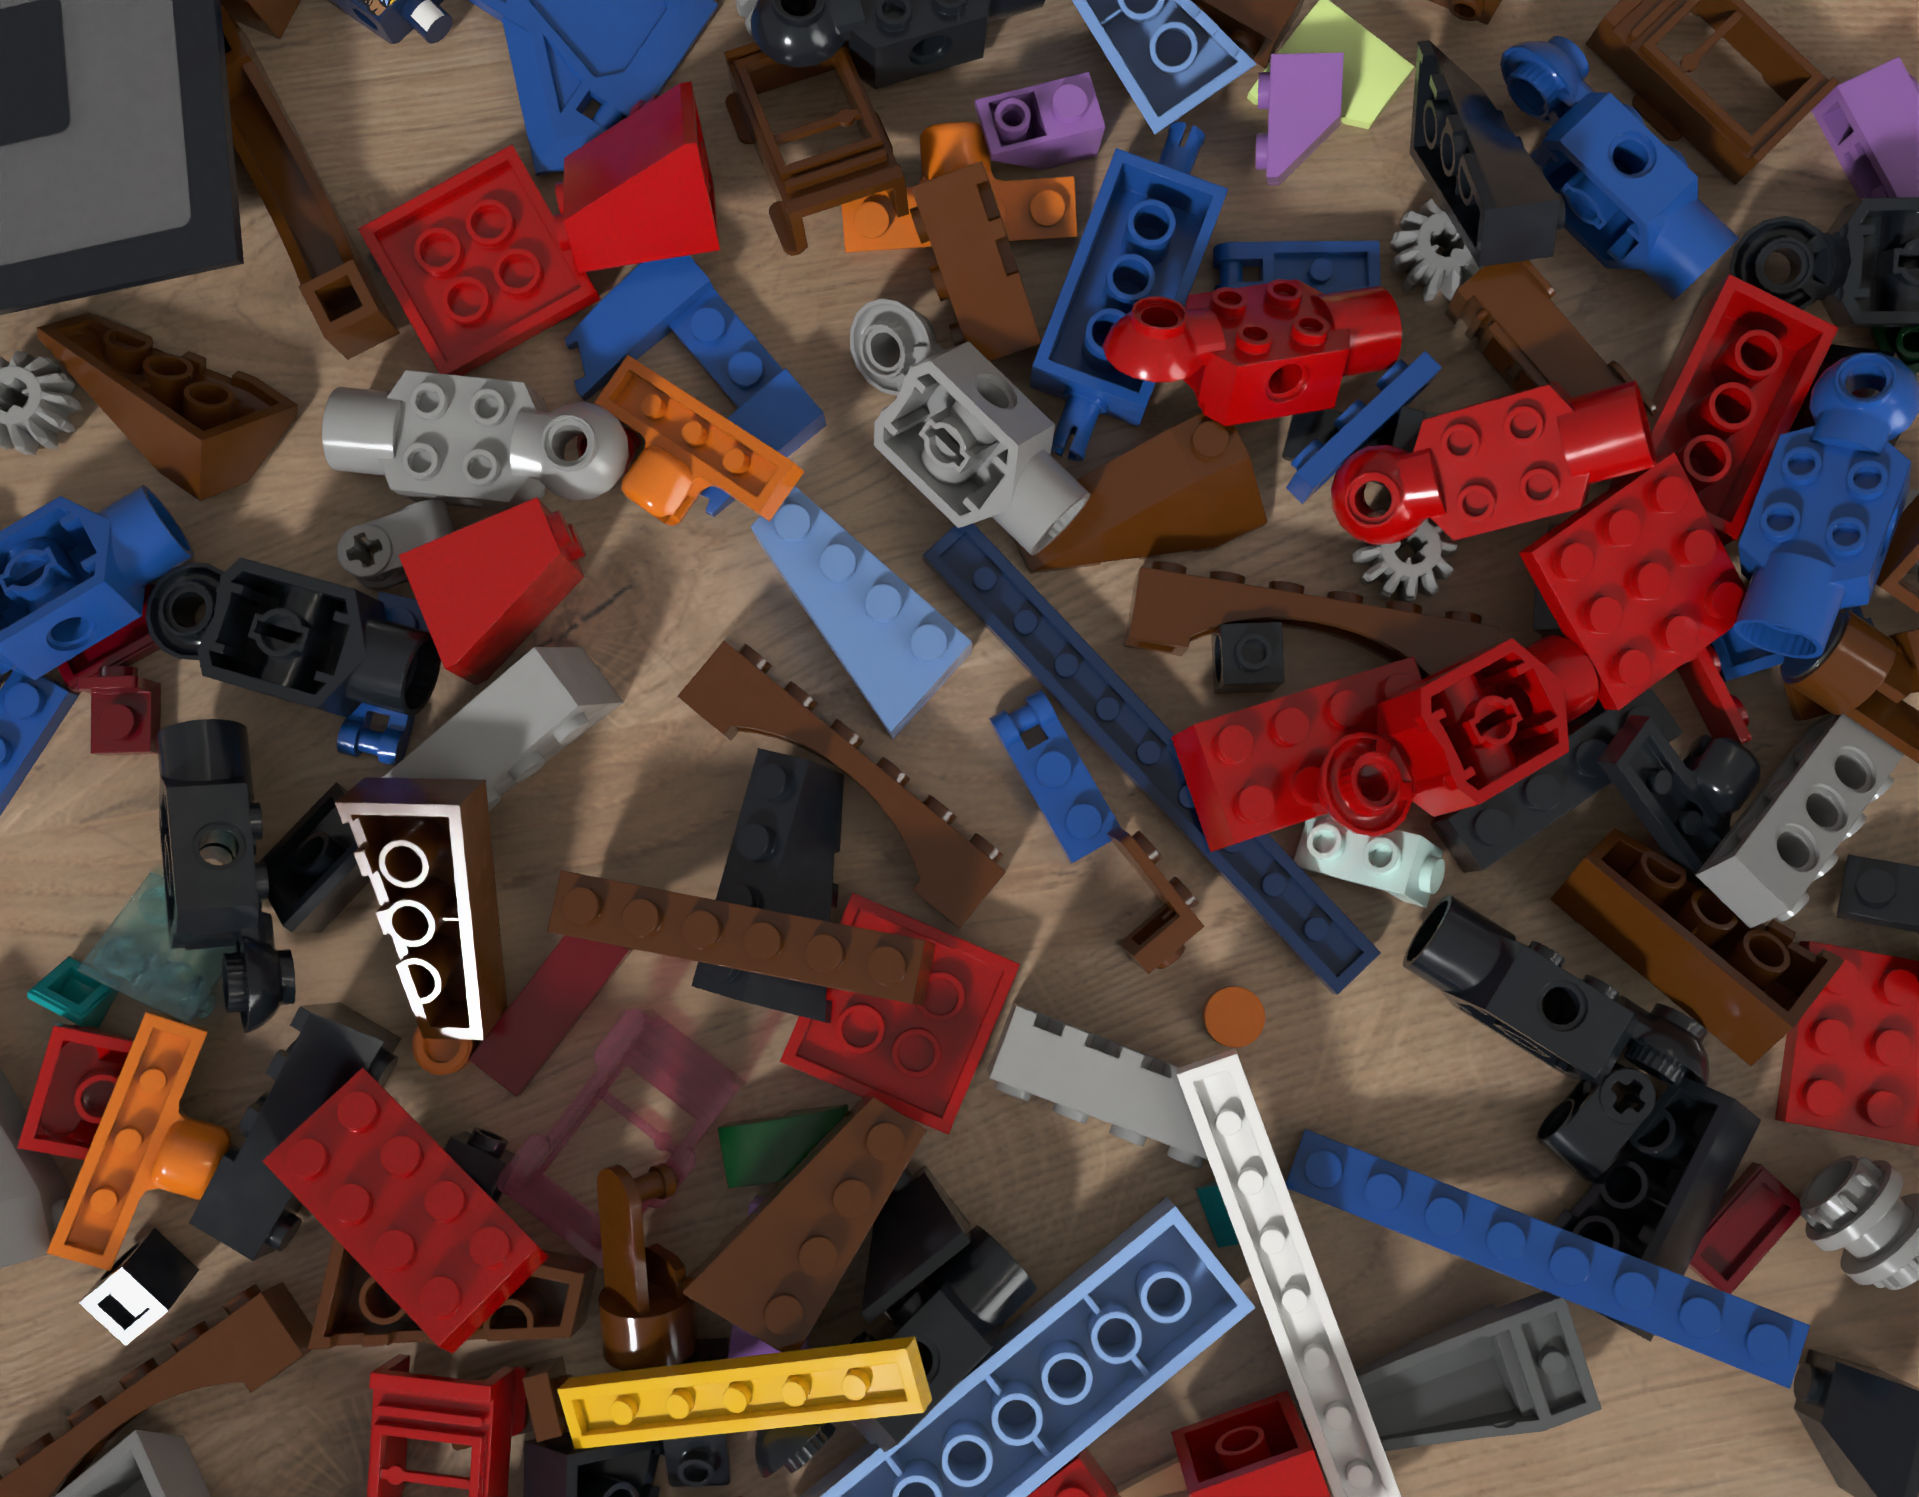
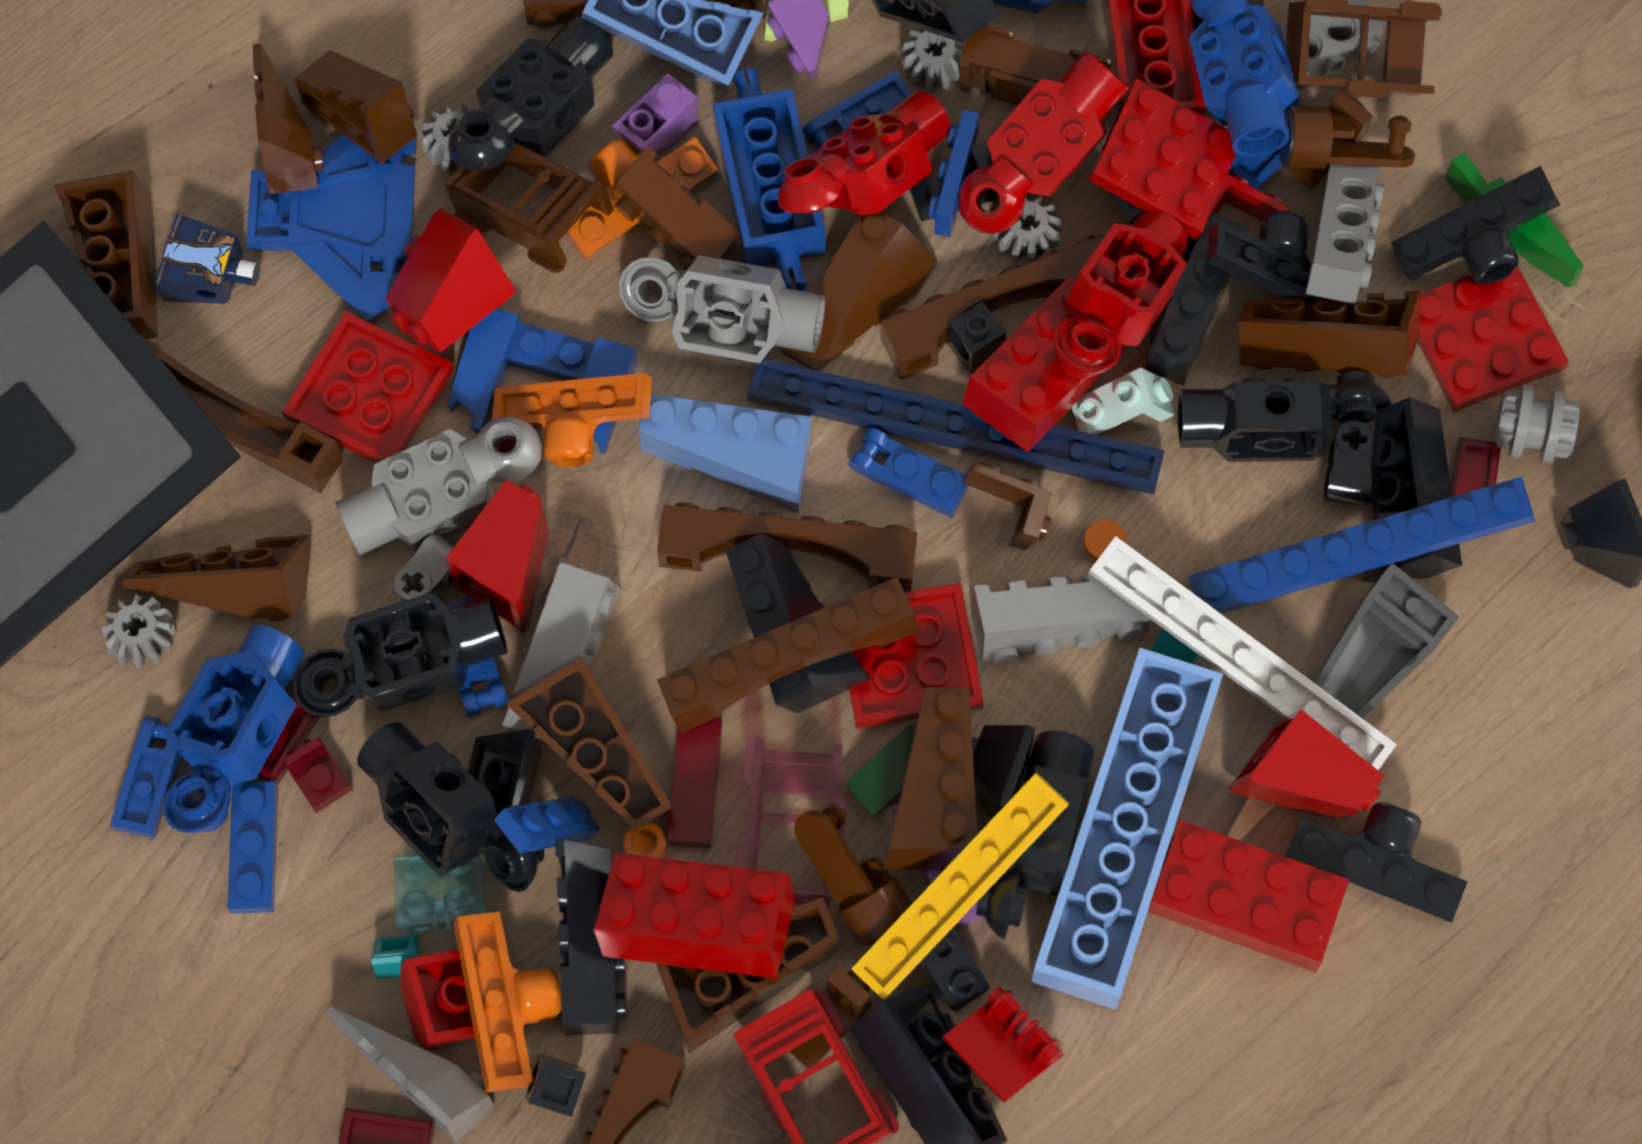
camera: 30 degrees left, 15 degrees down
none -> blue plate [494,796,600,854]

